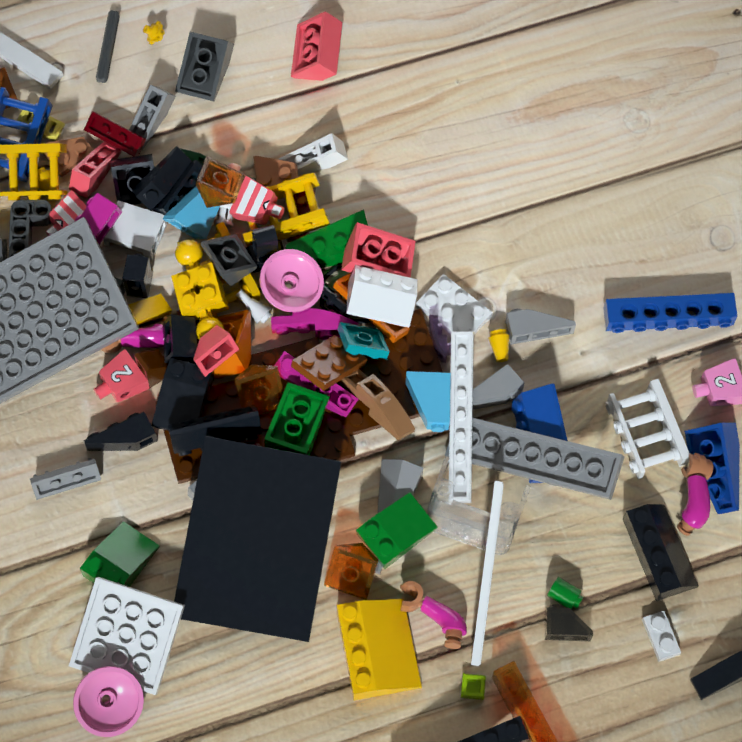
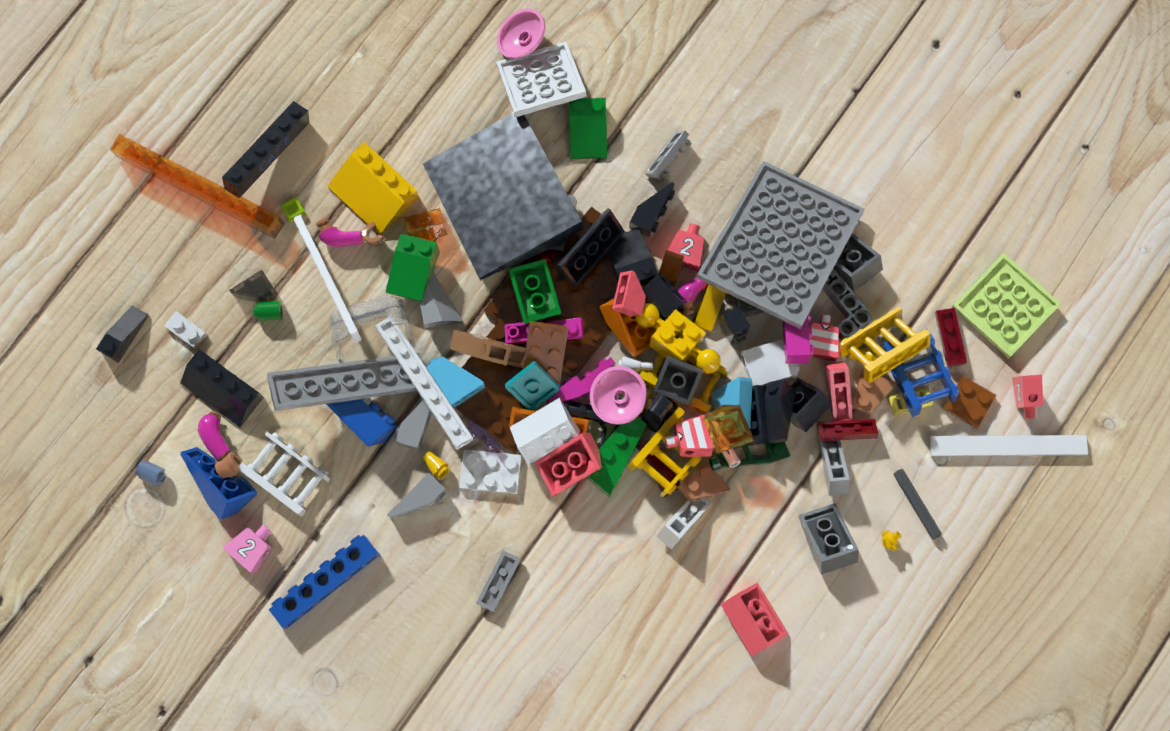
camera: 150 degrees right, 10 degrees up
clear orange slope [234,365,284,416] -> none
none -> light grey plate [476,550,521,613]

